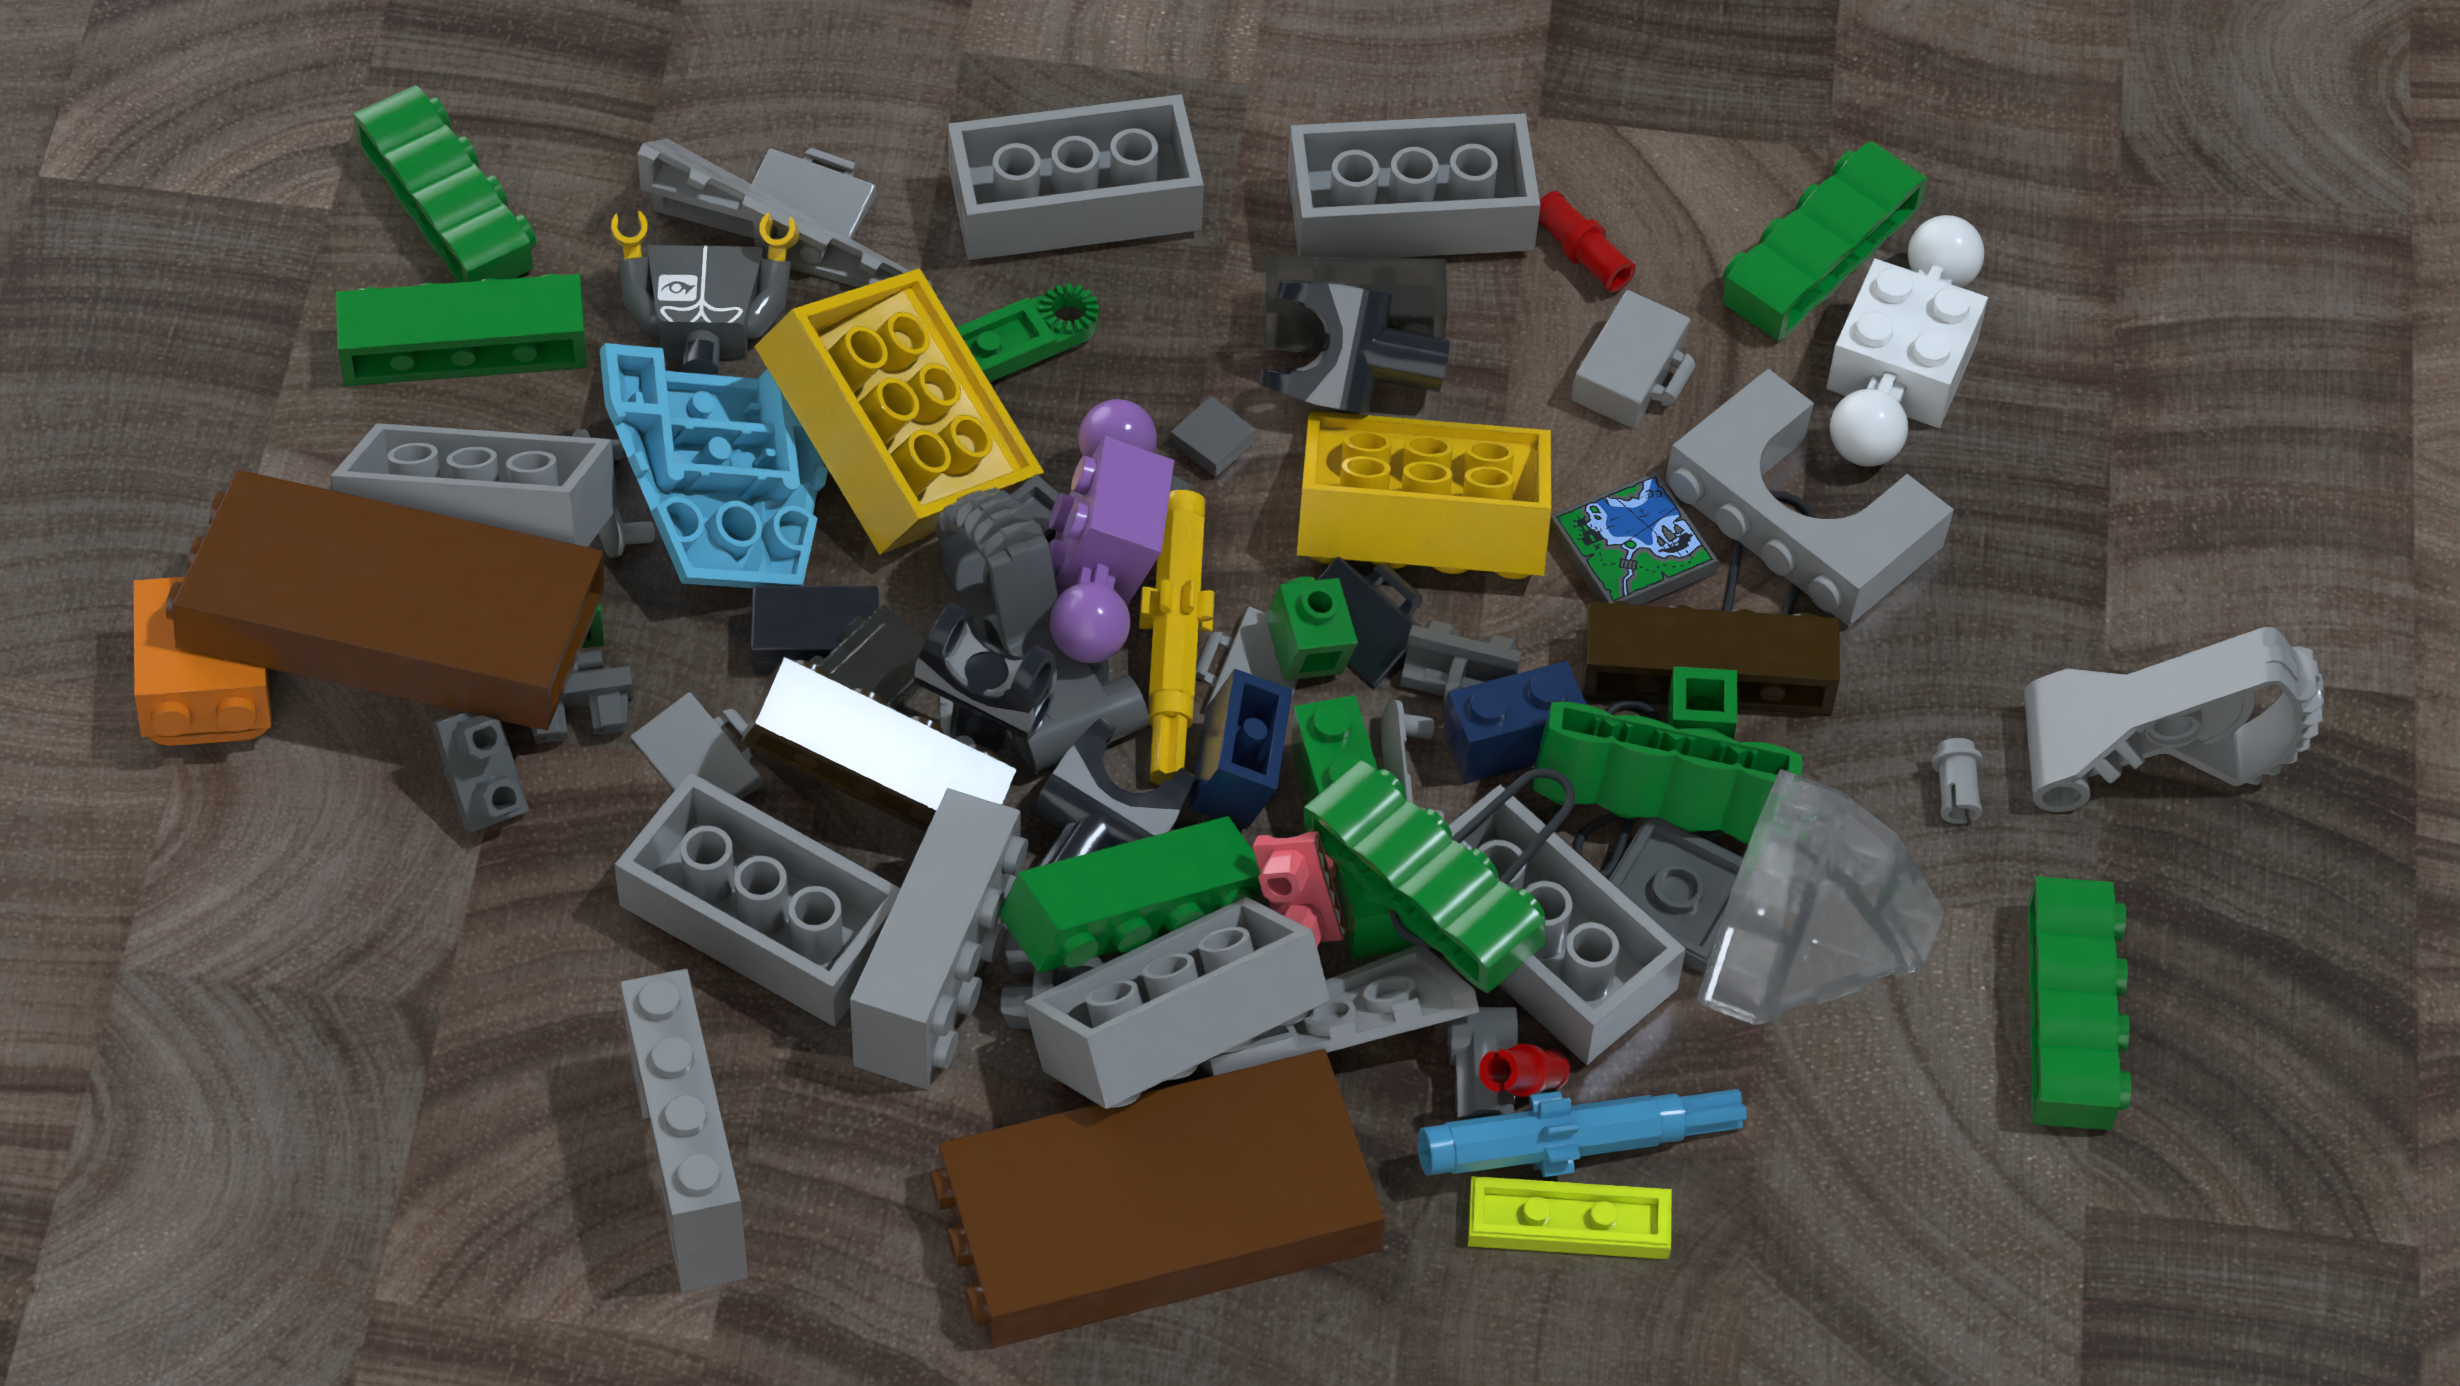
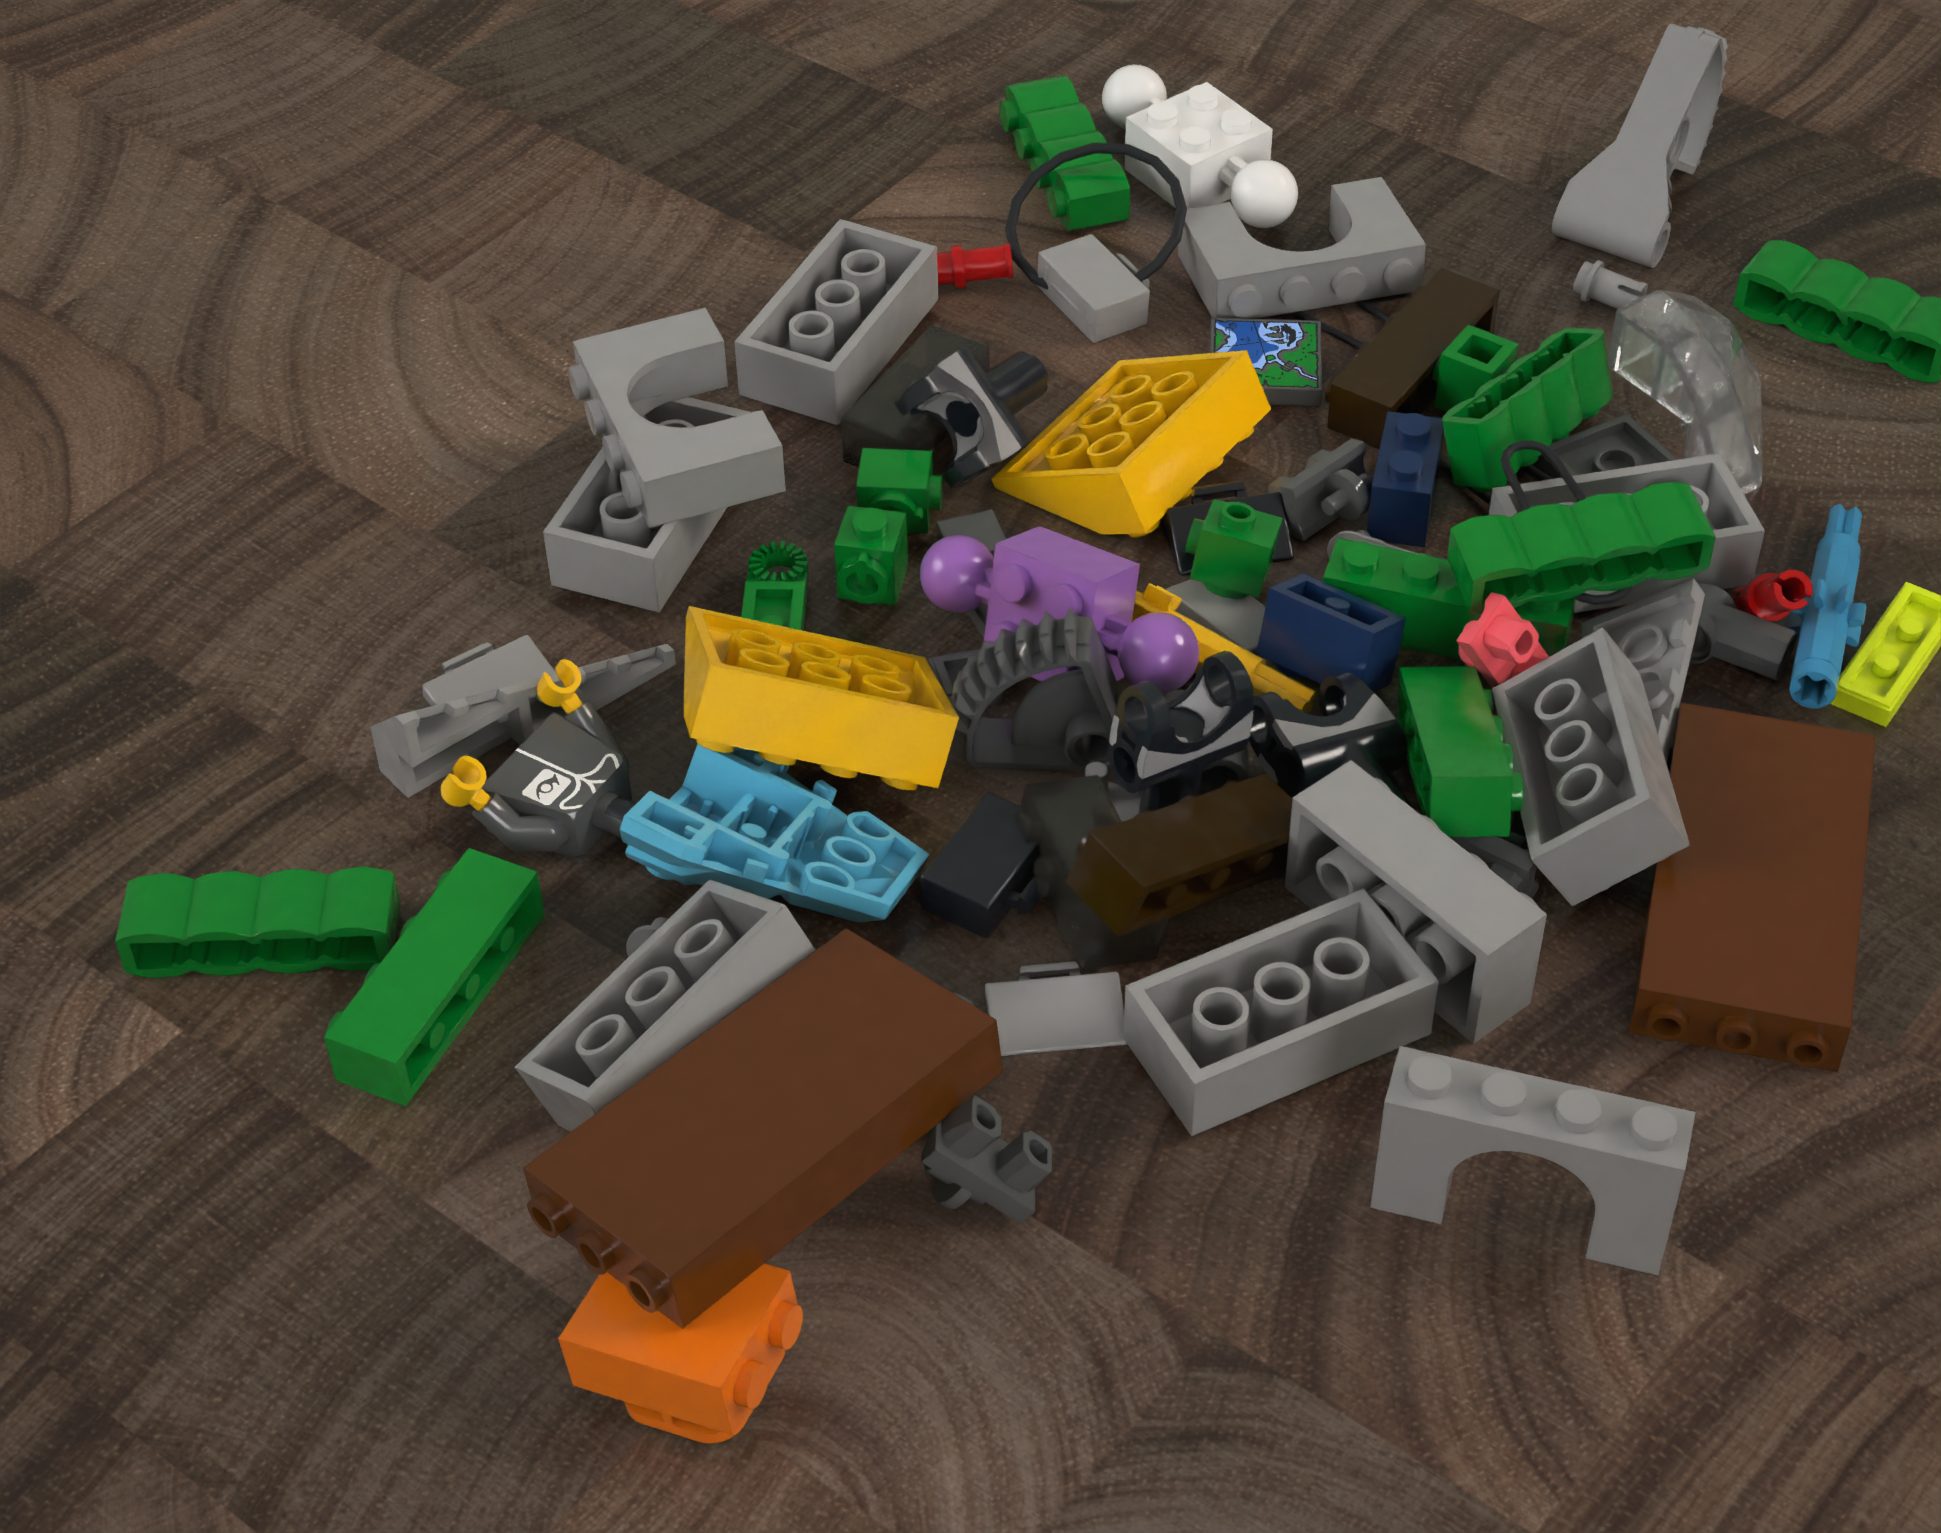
camera: 55 degrees left, 10 degrees down
none -> light grey arch [568,308,786,528]
none -> green brick [834,506,908,605]
none -> green brick [856,448,943,534]
none -> black piece [1005,143,1187,289]

